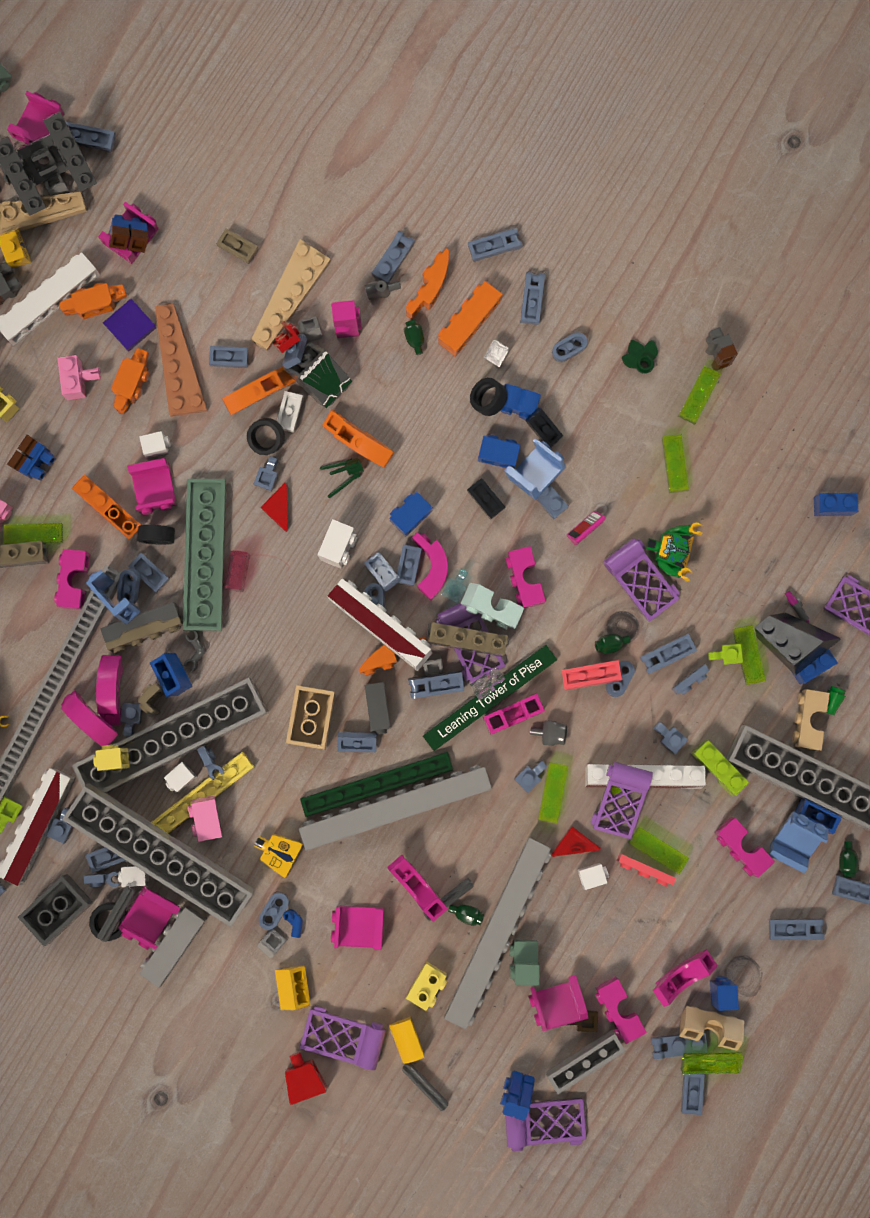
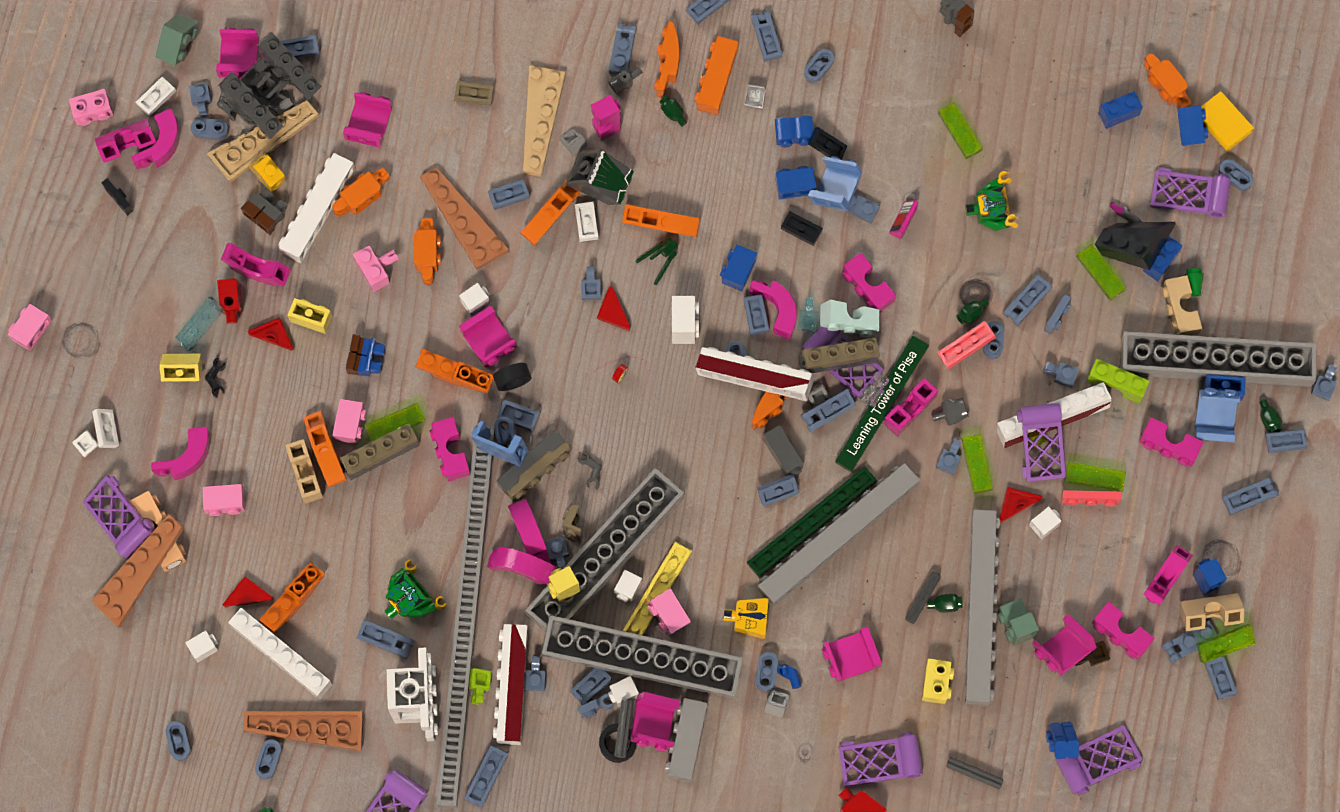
camera: 20 degrees left, 10 degrees down
dark grey brick [18,874,93,946] -> none
dark purple tile [103,299,157,352] -> none
reddish brown hips [109,214,149,253] -> none
blue brick [150,653,193,697] -> none
sand green plate [183,479,226,631] -> none
sand blue plate [197,746,225,780] -> none
clear pink brick [224,551,250,592] -> none
black tyre [247,418,285,455] -> none
red bracket [272,321,300,353] -> none
yellow brick [275,966,311,1010] -> none
sand blue plate [282,334,307,369] -> none
tan brick [286,685,336,750] -> none
sand blue plate [364,552,401,591] -> none
dark pink arch [387,855,448,922] -> none
yellow brick [389,1016,424,1063] -> none
black tyre [470,377,507,416] -> none
light grey brick [545,1030,625,1094] -> none
medium lavender piece [603,538,680,622] -> none
dark green plate [621,340,658,374] -> none
clear neon green plate [678,366,721,425] -> none
lime plate [708,644,745,665] -> none
none -> red tile [612,364,629,383]

